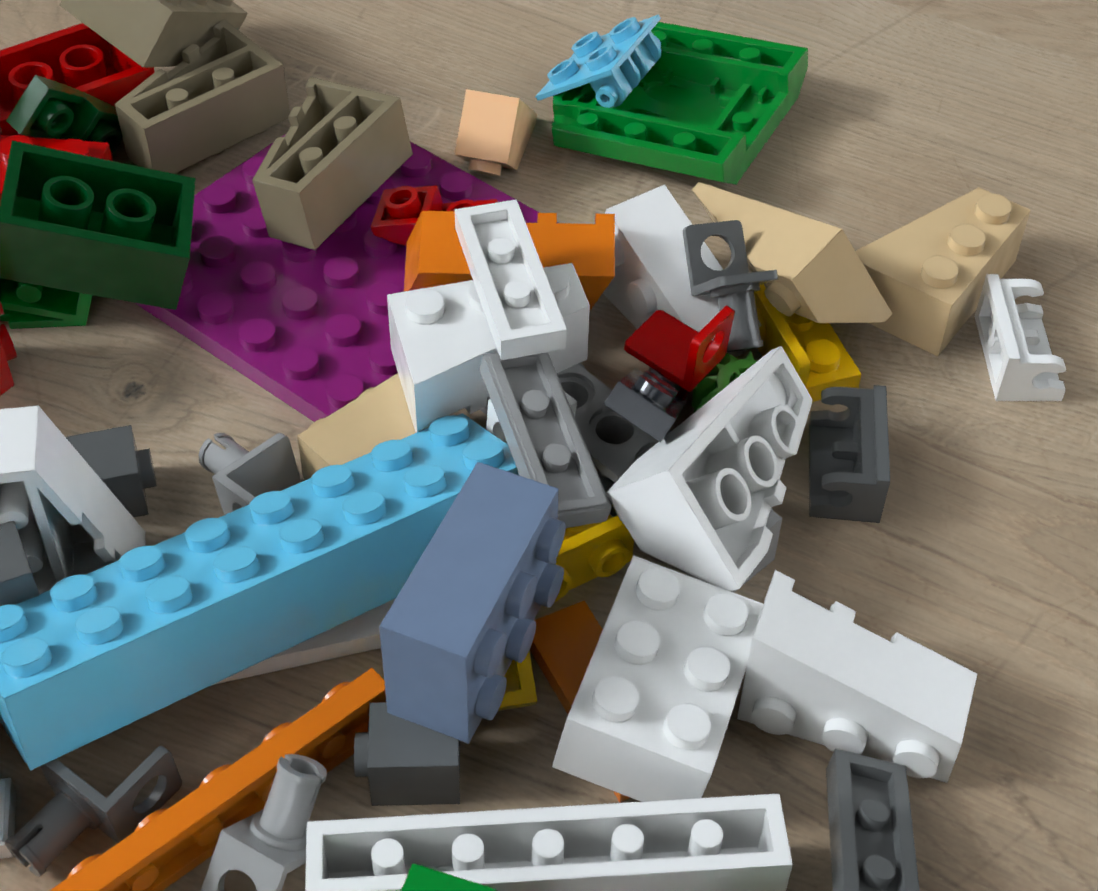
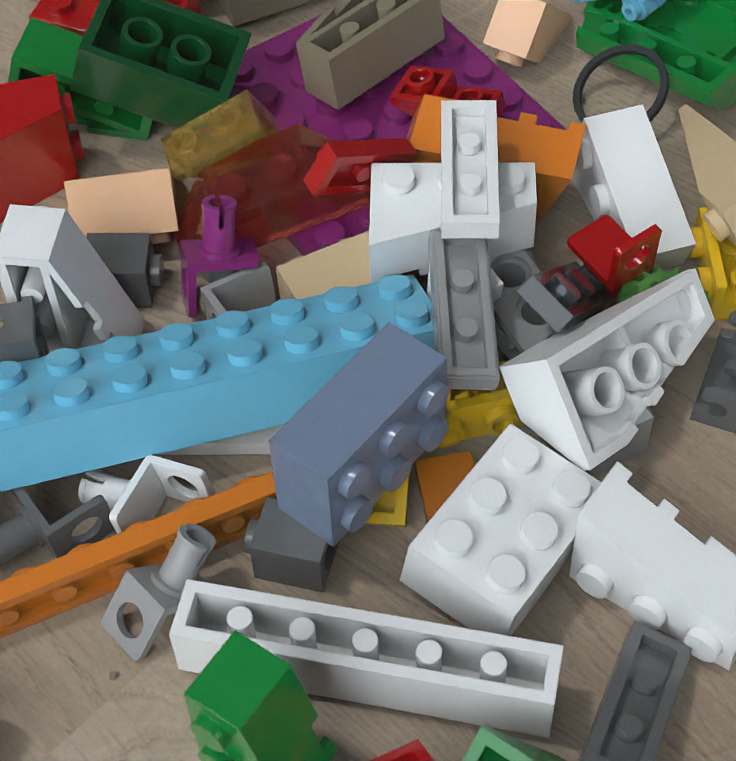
camera: 20 degrees right, 5 degrees up
dark grey bracket [683,220,778,352] -> none
none -> light nougat slope [64,167,180,244]
none -> white bracket [78,455,215,534]
none -> clear yellow bracket [160,90,280,181]
none -> clear red wedge [174,124,371,256]
none -> magenta bracket [180,194,260,318]
none -> red plate [303,138,417,196]
none -> black piece [573,44,669,122]

